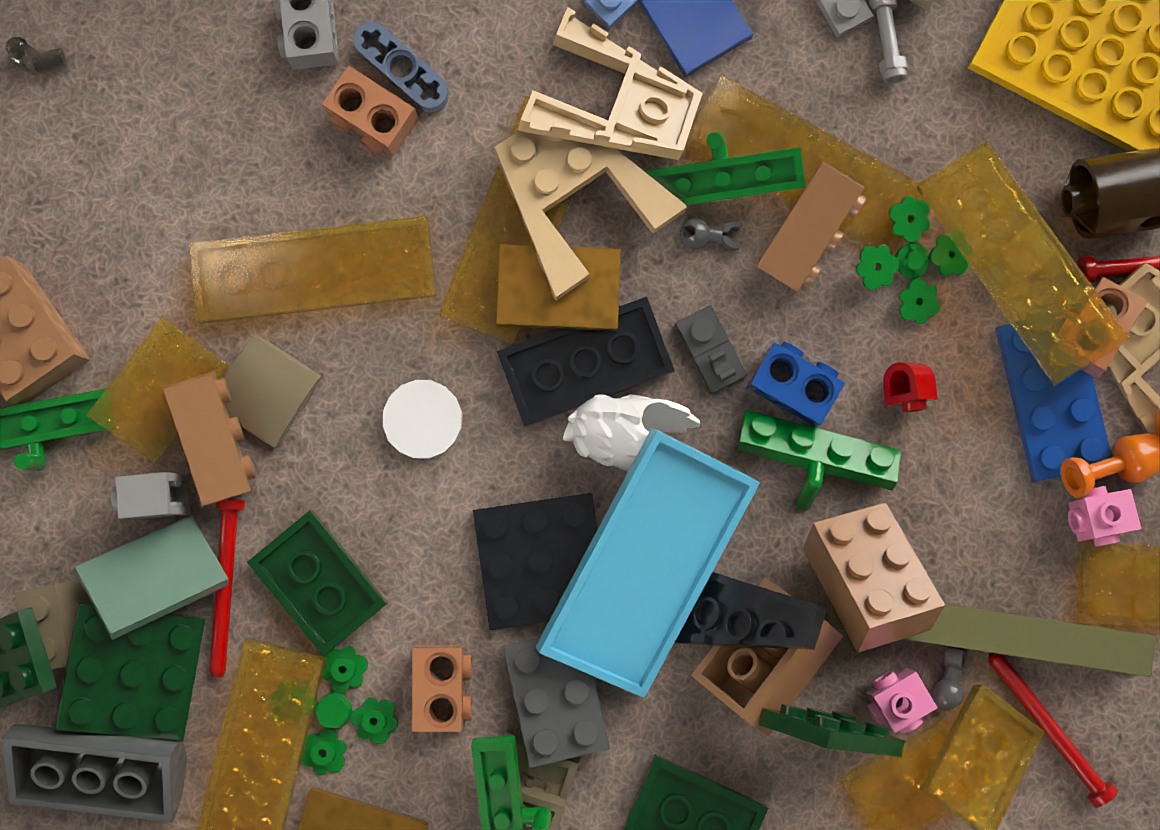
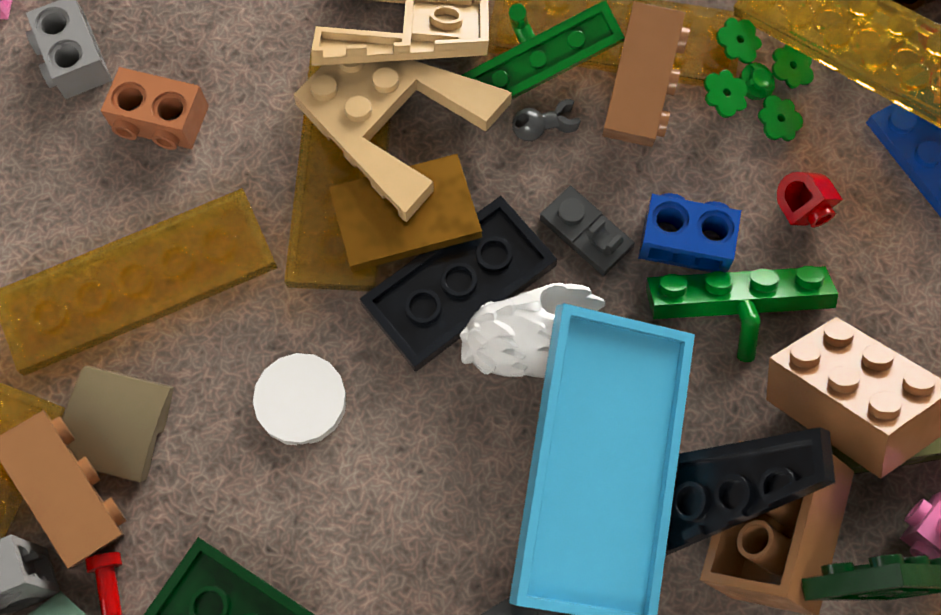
camera: 15 degrees left, 15 degrees down
sand blue beam [354,22,449,113] -> none
black plate [473,493,597,630] -> none

